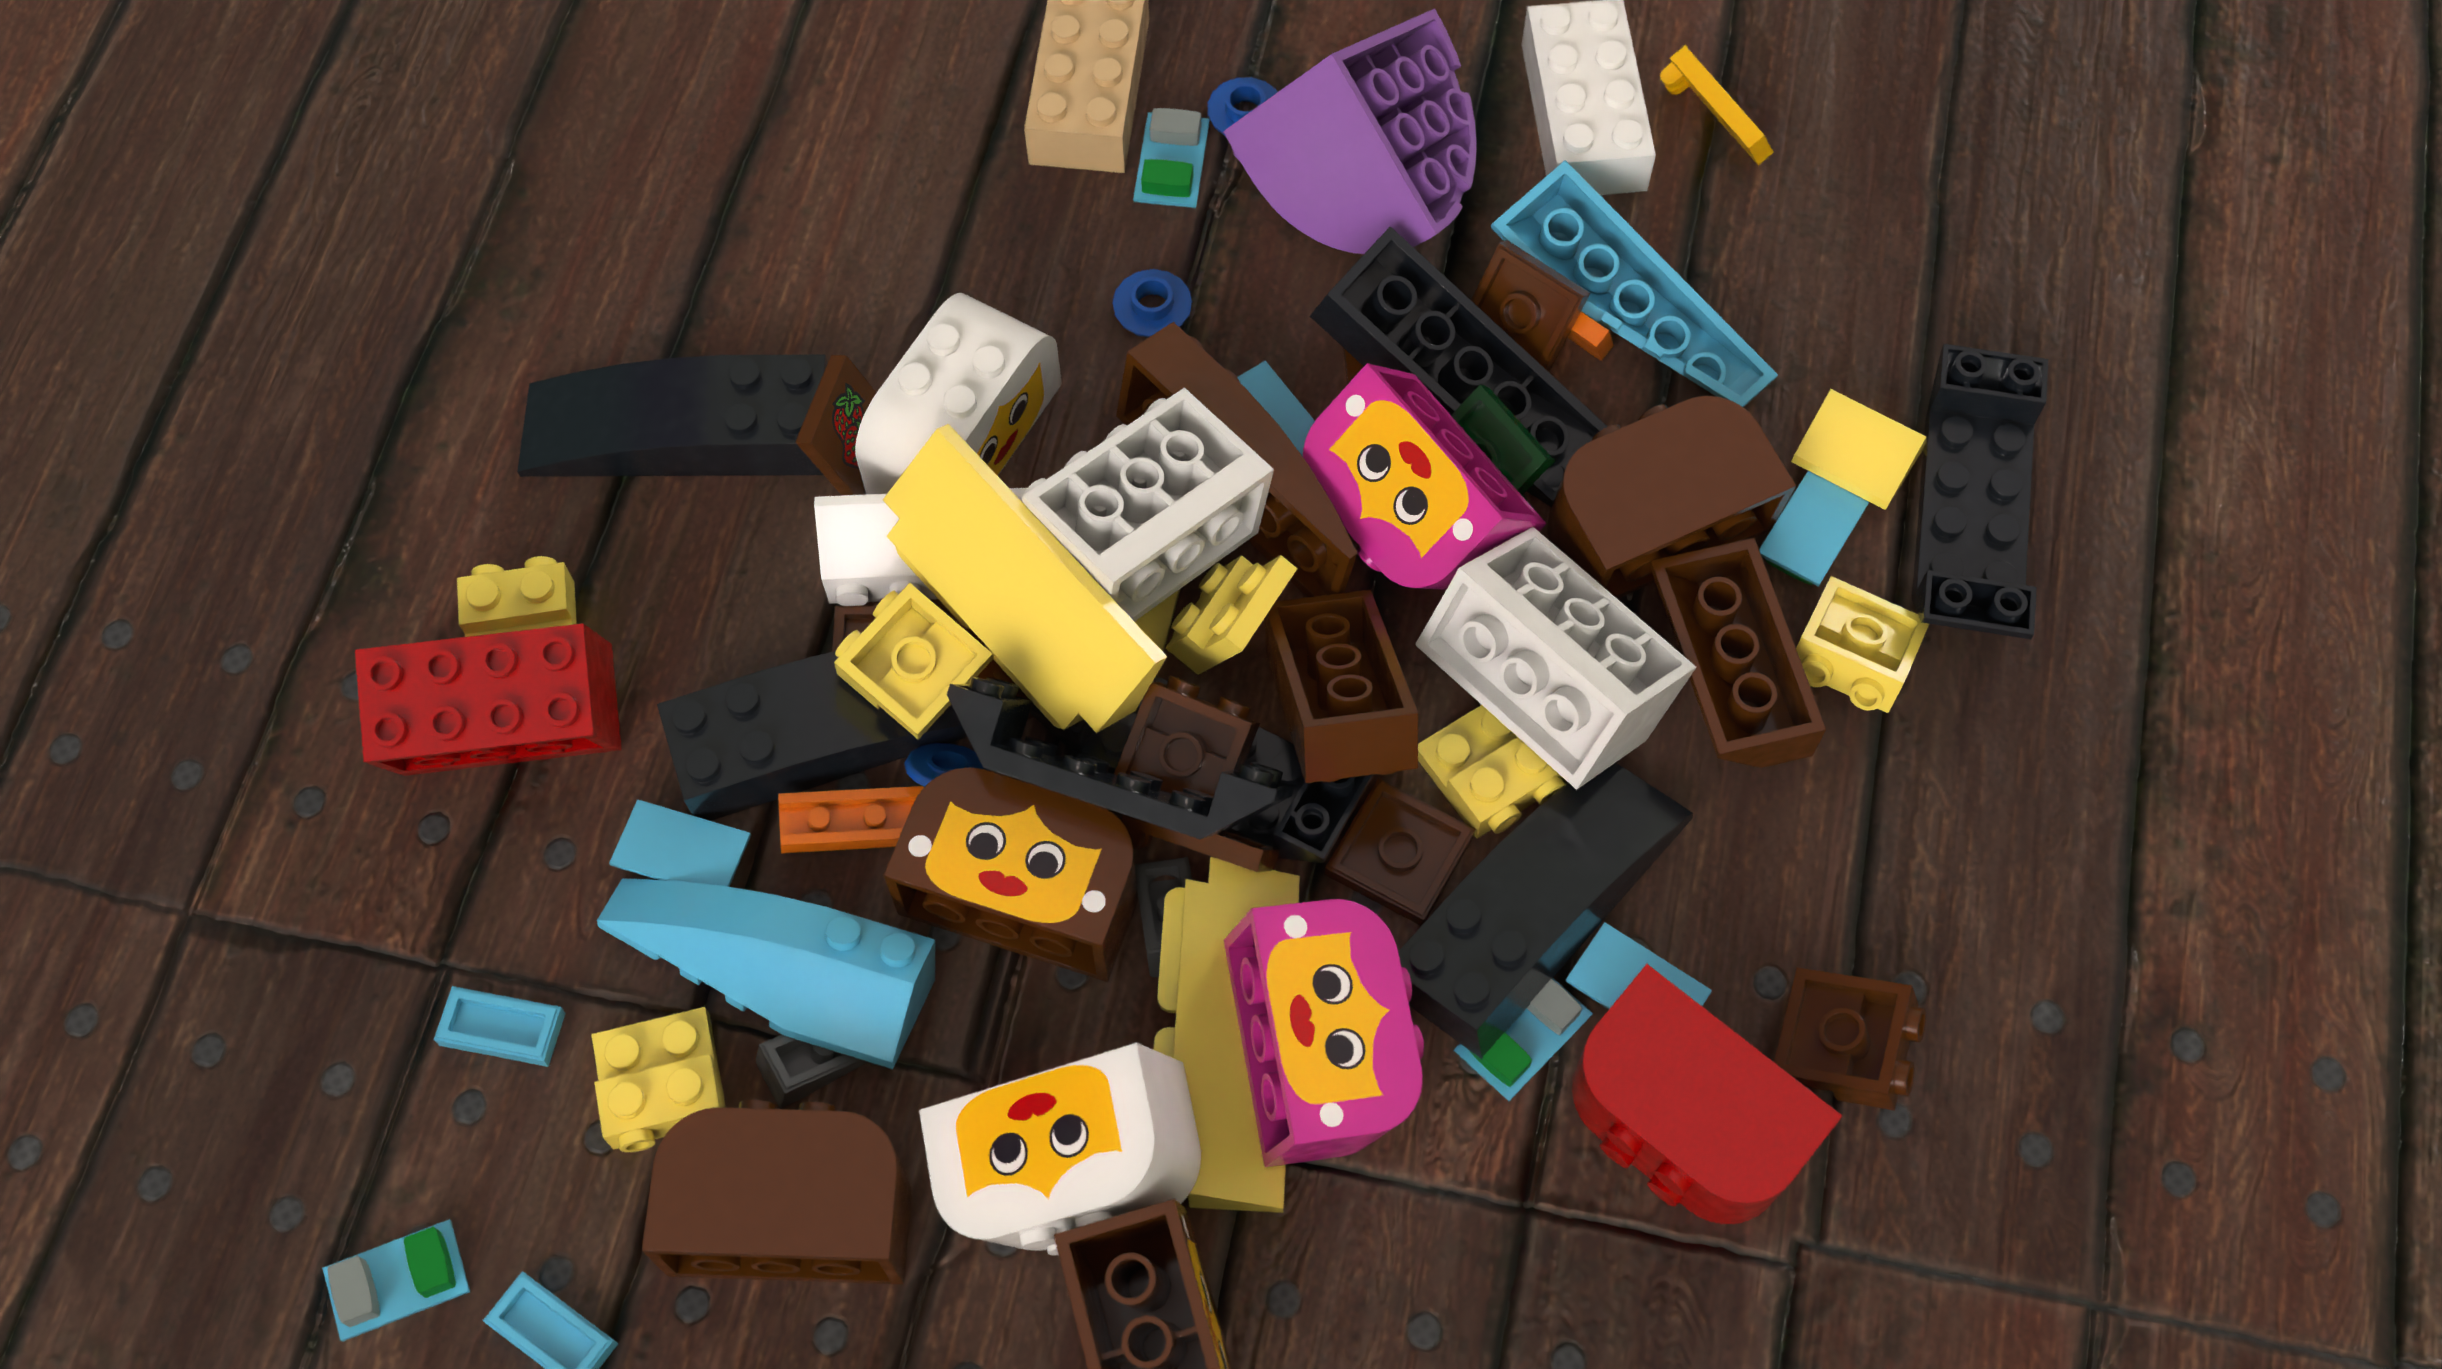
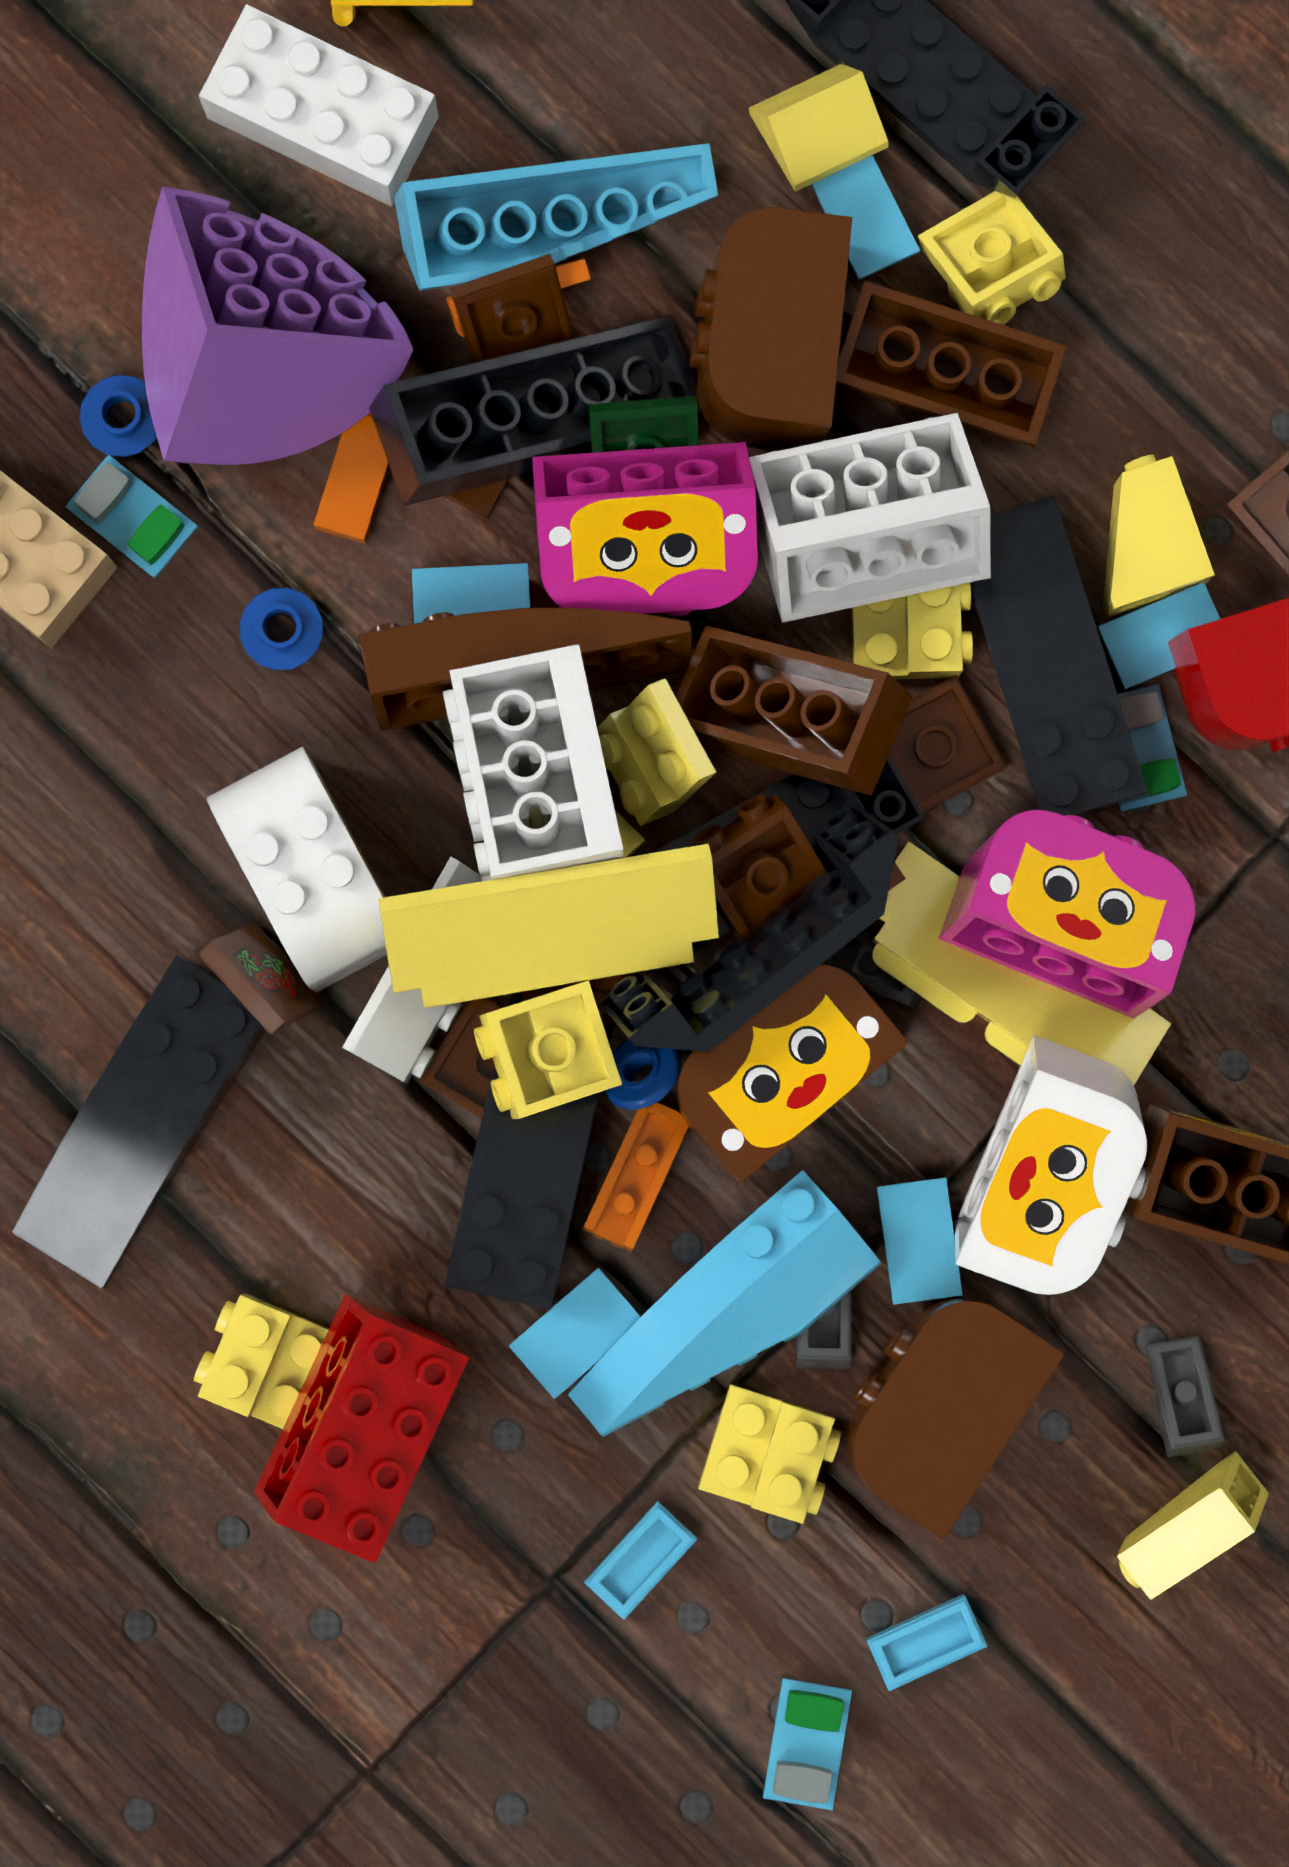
camera: 65 degrees left, 20 degrees up
none -> orange hinge [314,412,390,544]
none -> medium azure piece [877,1178,963,1305]
none -> light yellow slope [1103,455,1215,618]

